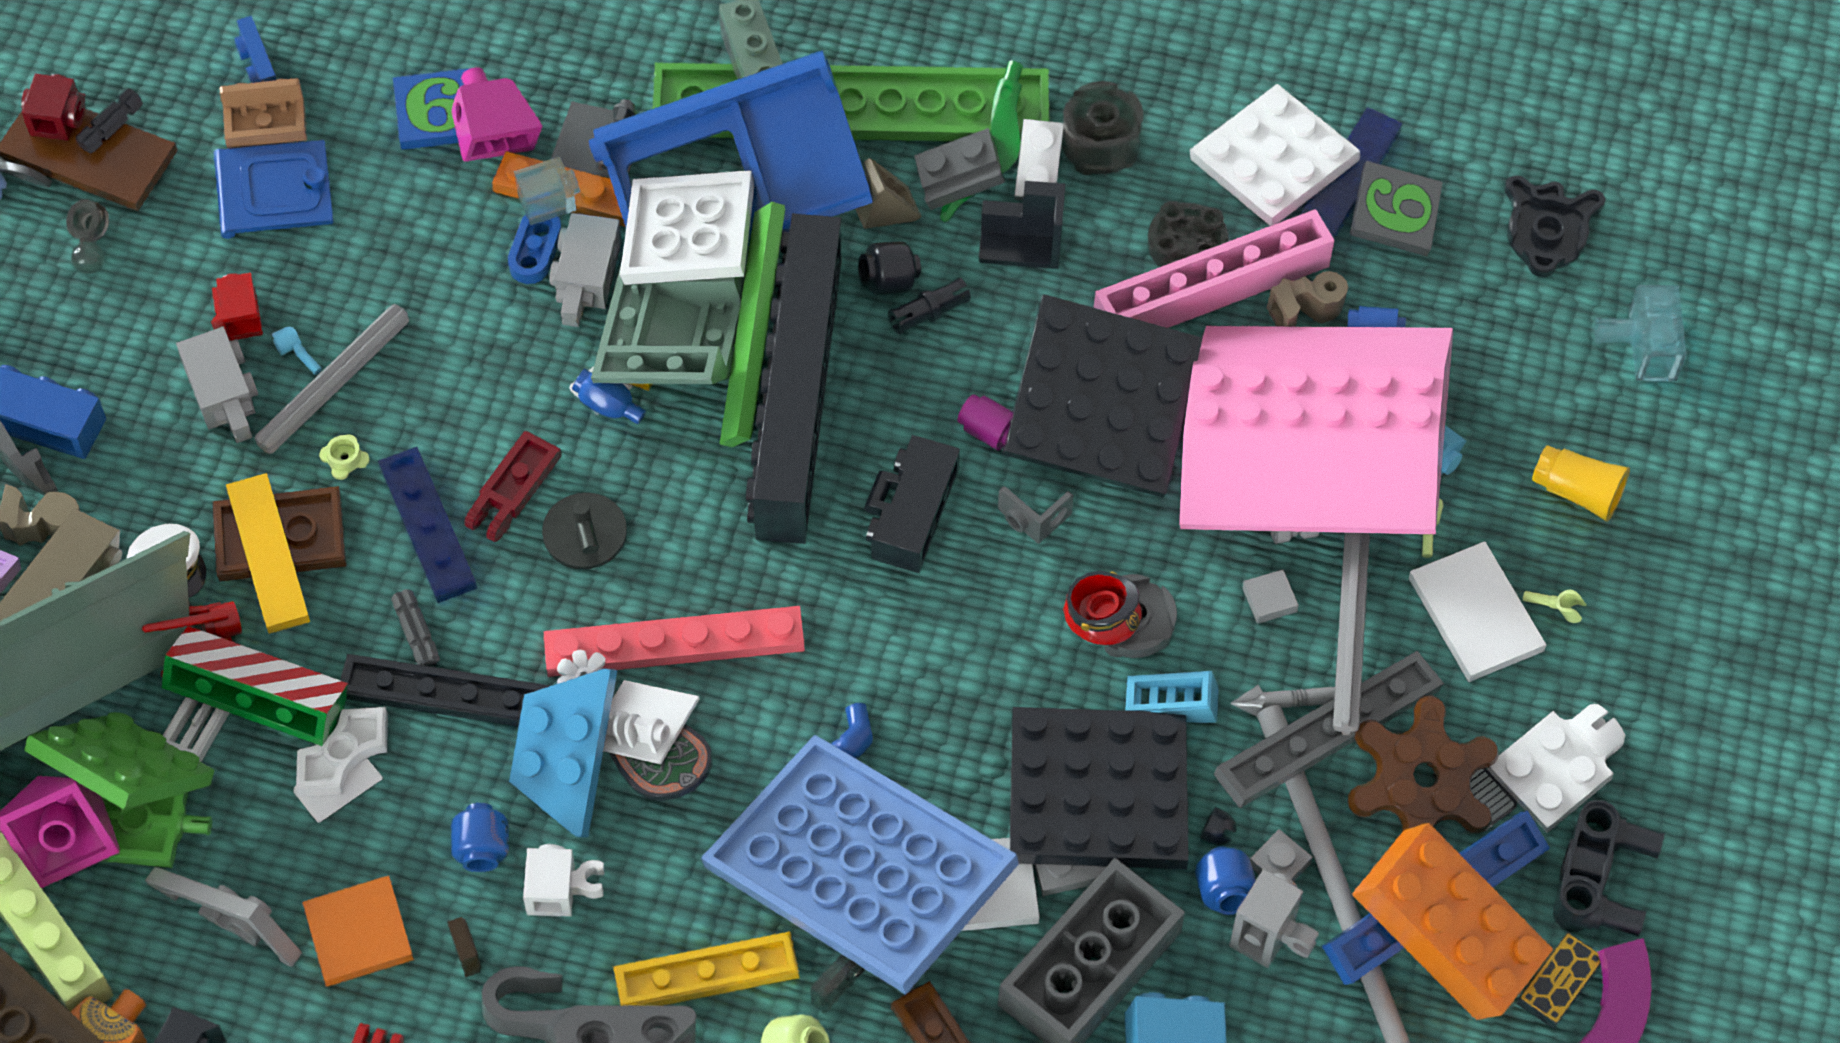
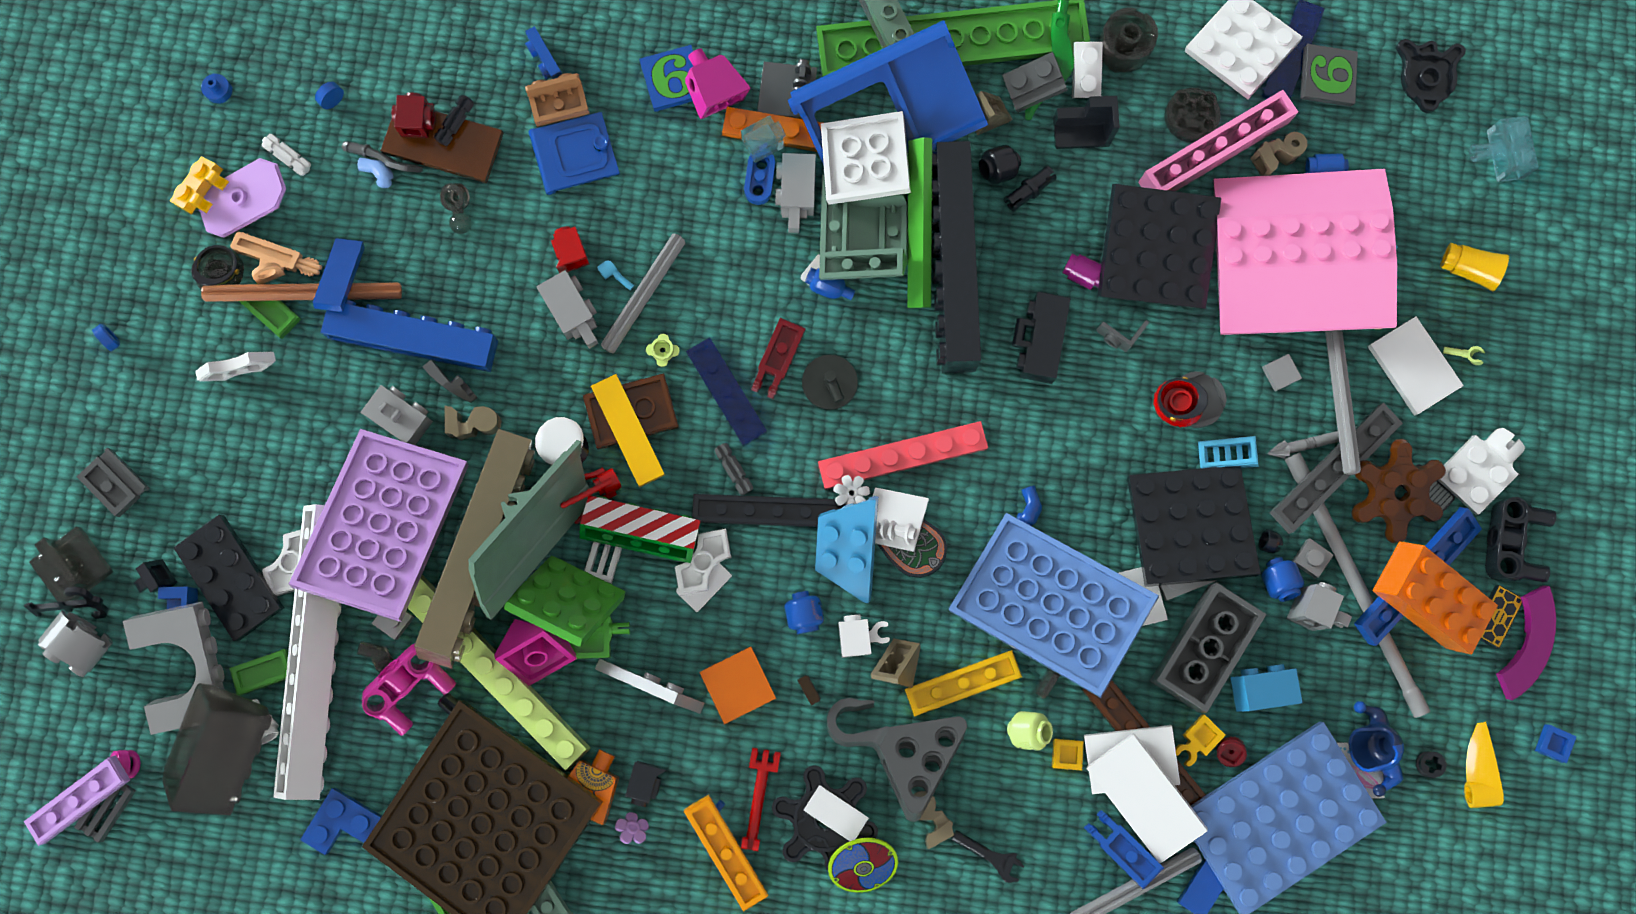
camera: 10 degrees left, 20 degrees up
none -> dark tan slope [871,639,920,688]

